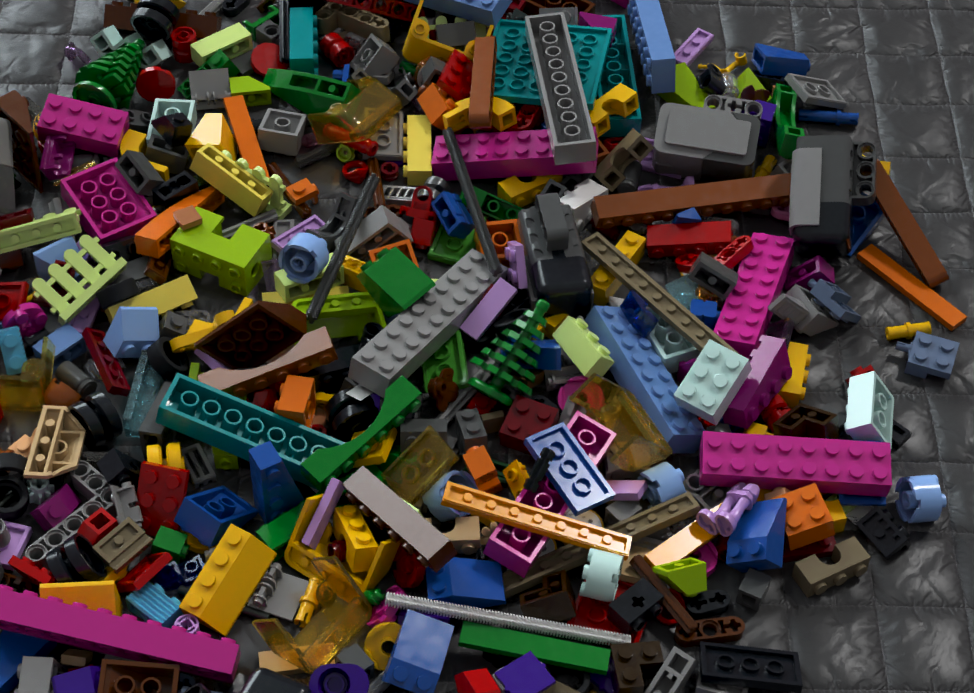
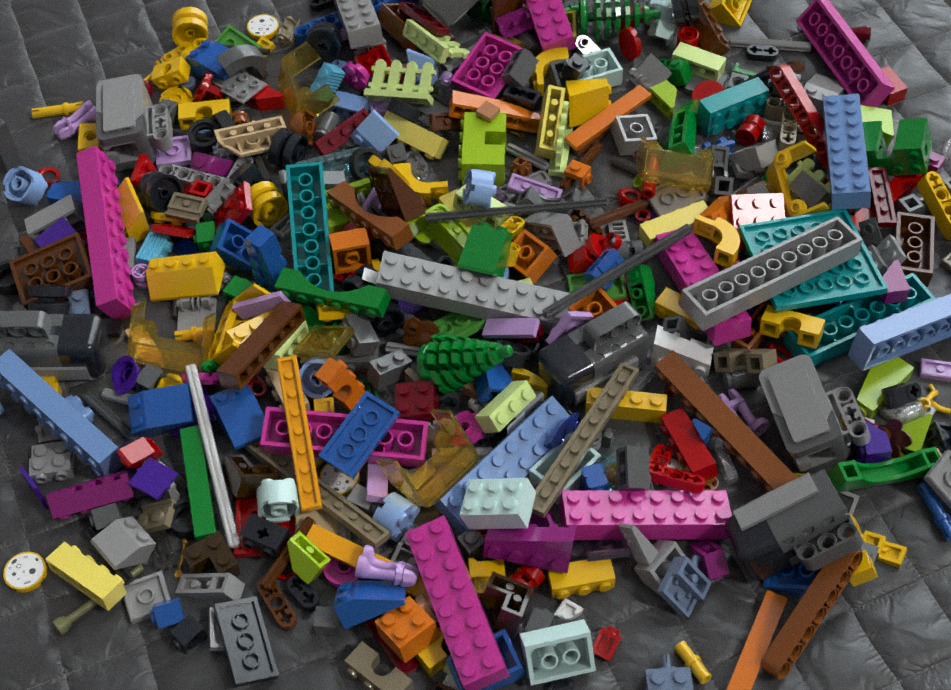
camera: 70 degrees right, 5 degrees up
dark orange beam [469,36,497,129] -> none
black axle [523,447,555,493] -> none
none -> white tile [554,598,583,621]

